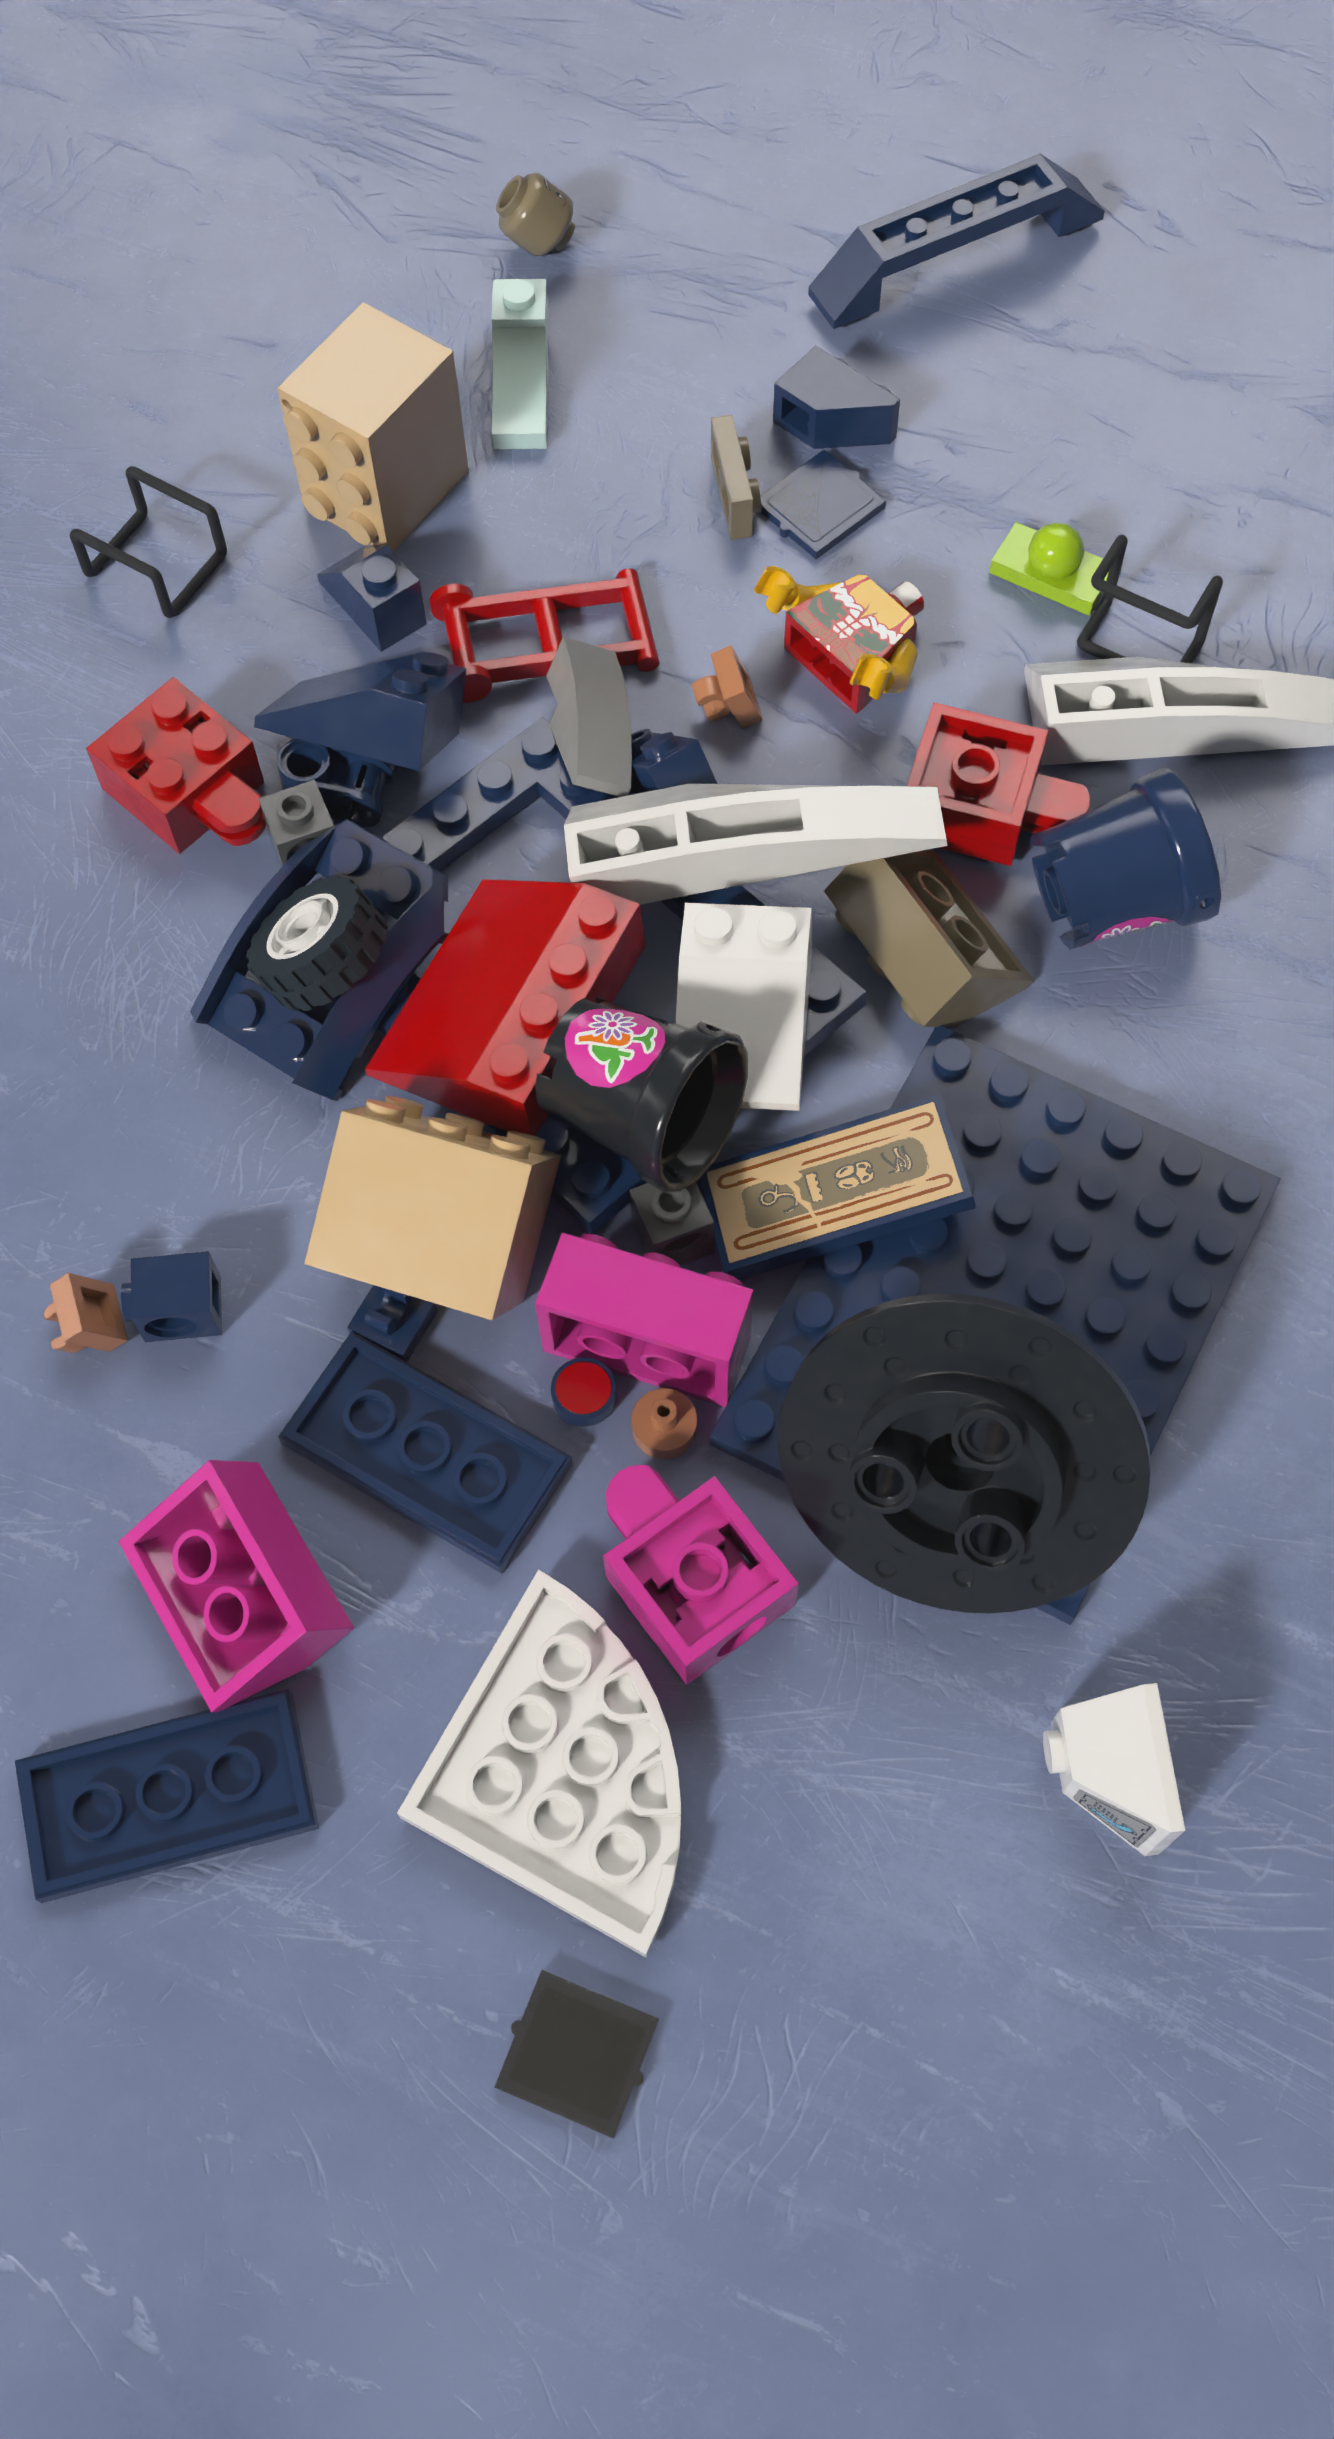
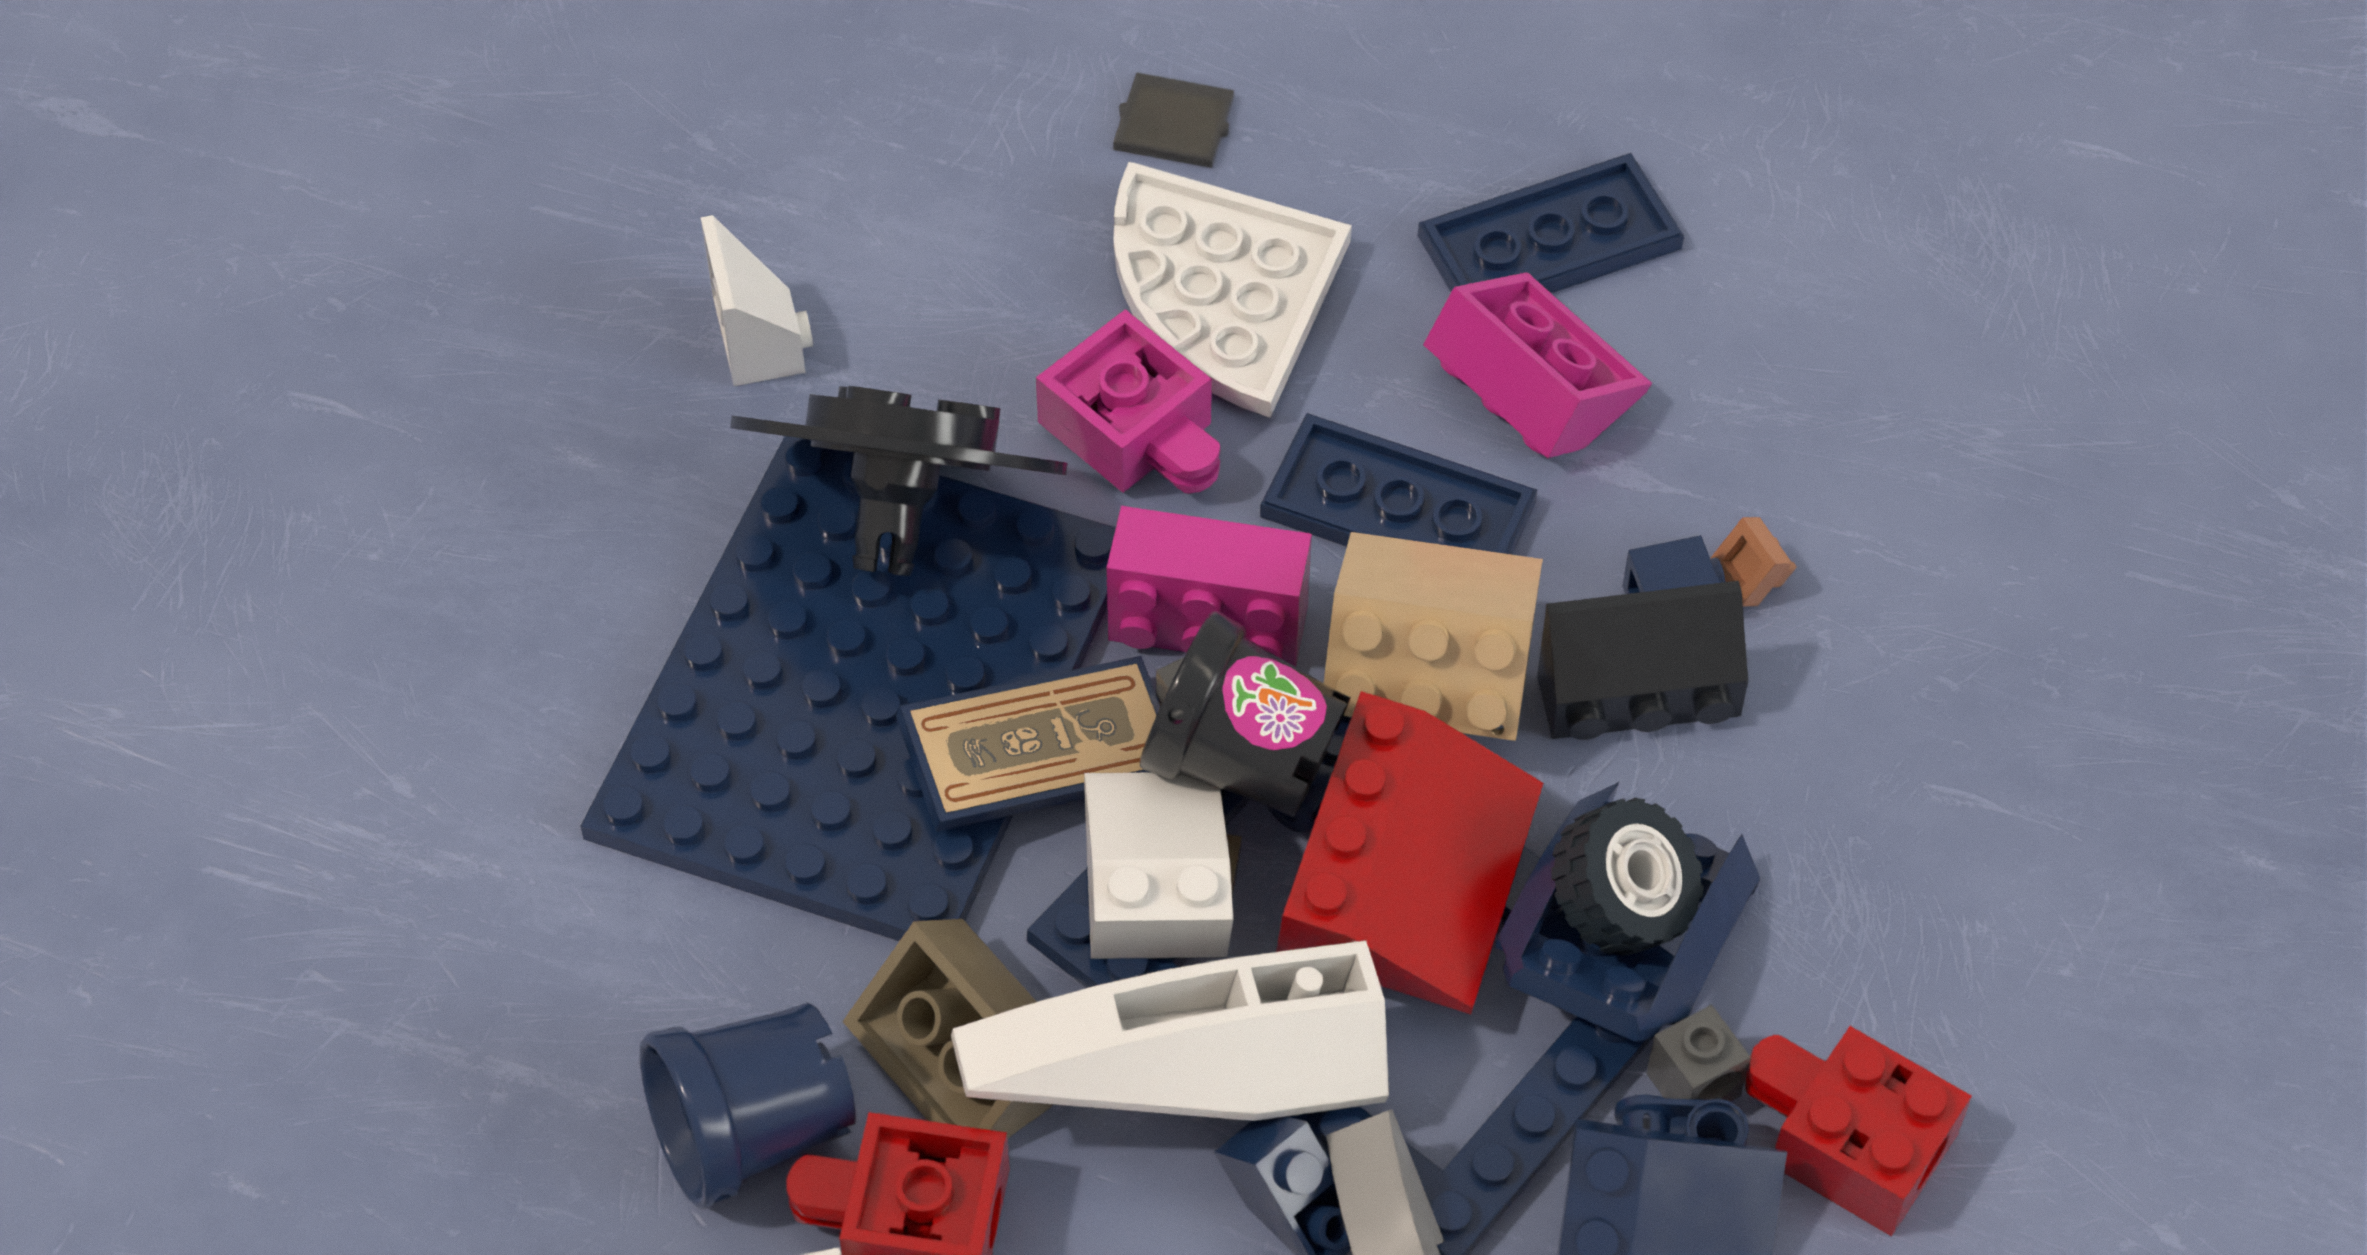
camera: 170 degrees right, 10 degrees down
none -> black slope [1537,580,1748,740]

